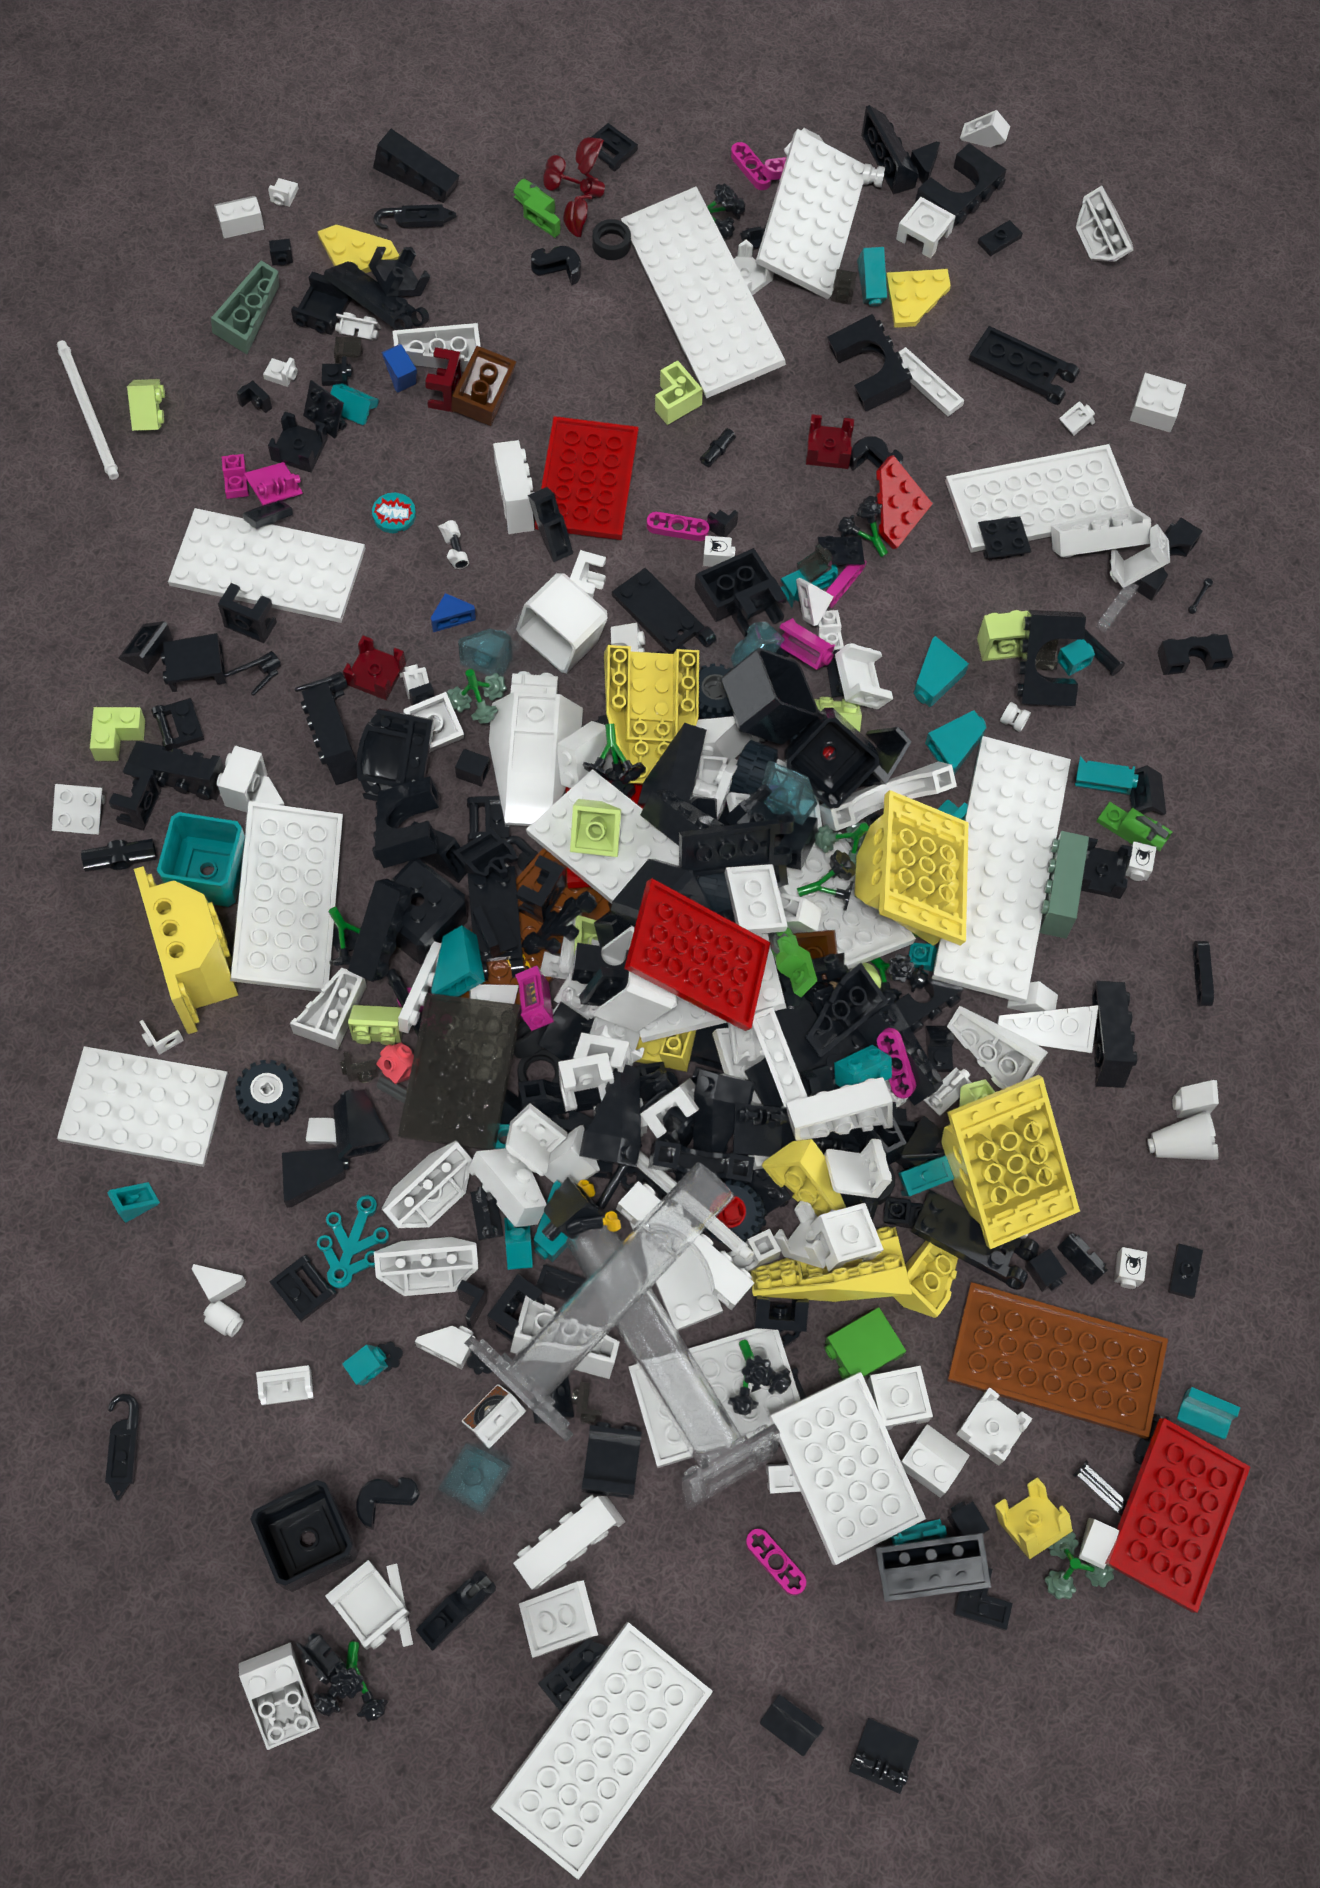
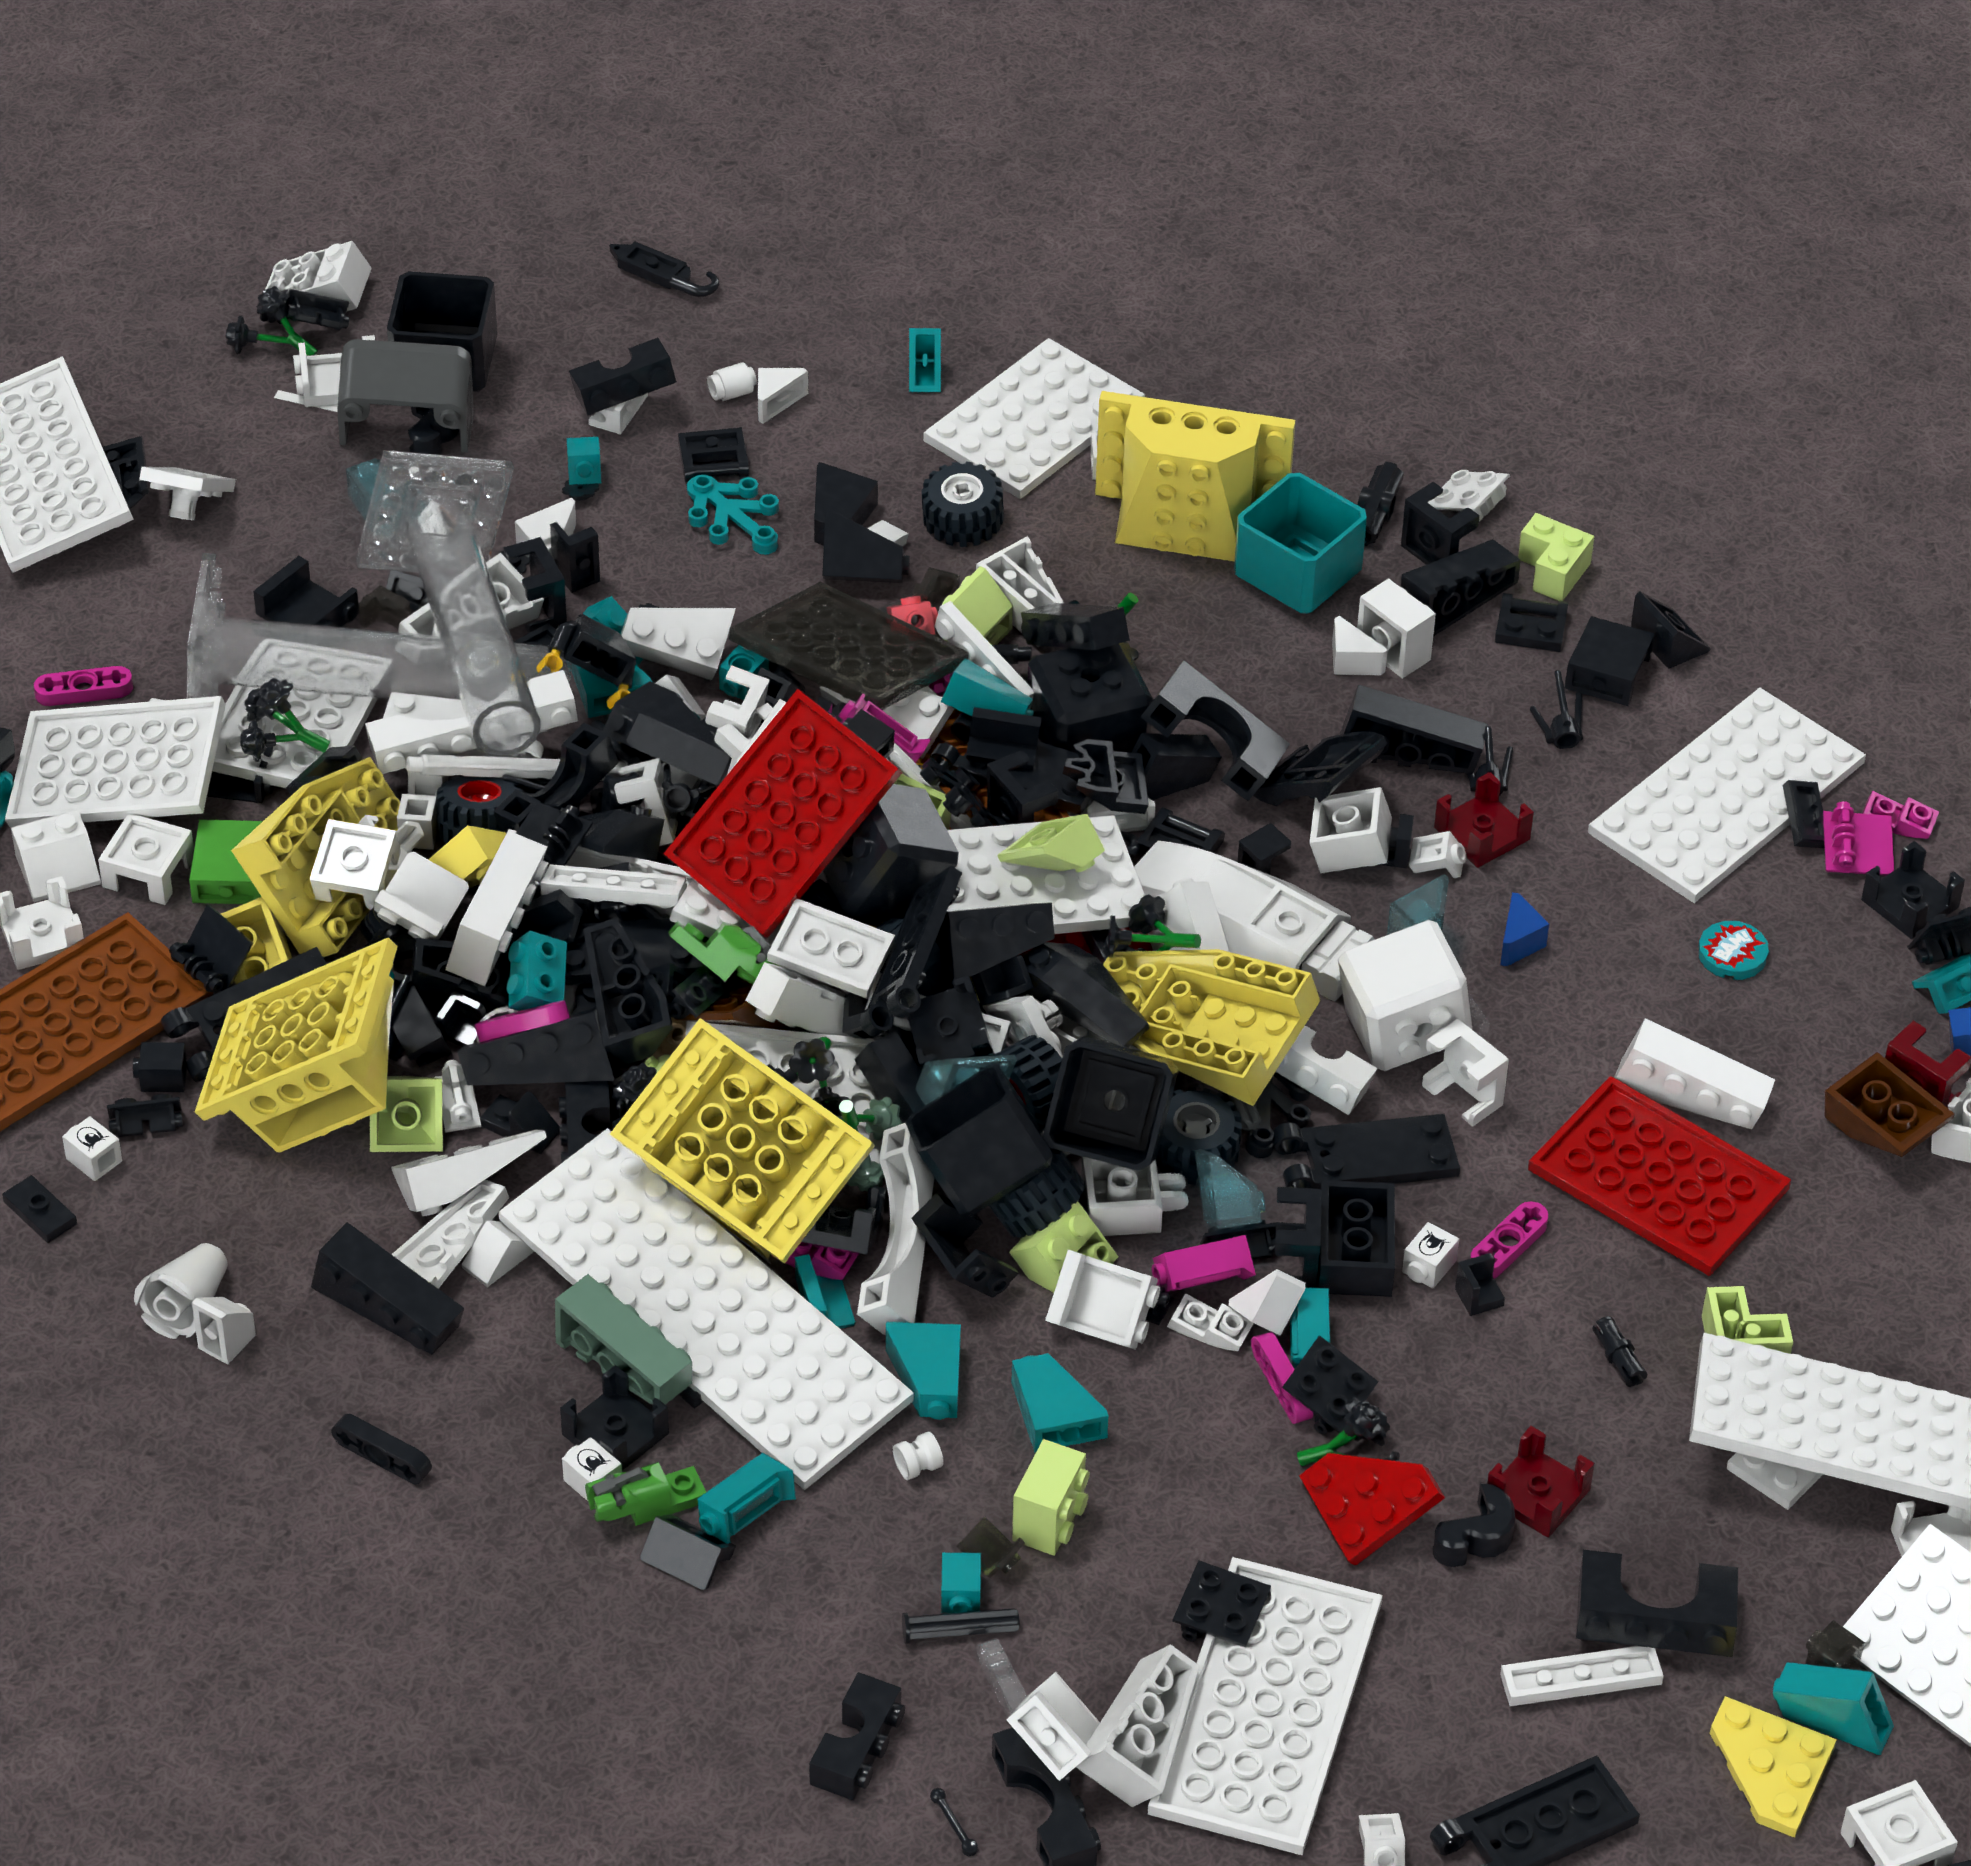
camera: 125 degrees right, 20 degrees down
black panel [218,583,277,643] -> none
white plate [230,801,343,992] -> none
white wedge [374,1237,478,1296] -> none
white wedge [382,1141,472,1228] -> none
black plate [416,1570,496,1651] -> none
white piece [438,520,469,569] -> none
sand green plant [447,669,507,724] -> none
white bracket [506,1103,567,1176] -> none
white wedge [513,1495,625,1590] -> none
black slope [528,487,573,562] -> none
clear smoke bracket [797,544,833,583] -> none
black arch [1015,610,1086,706] -> none
none -> black hinge [169,904,253,995]
none -> dark grey windscreen [337,339,474,452]
none -> black arch [569,338,677,416]

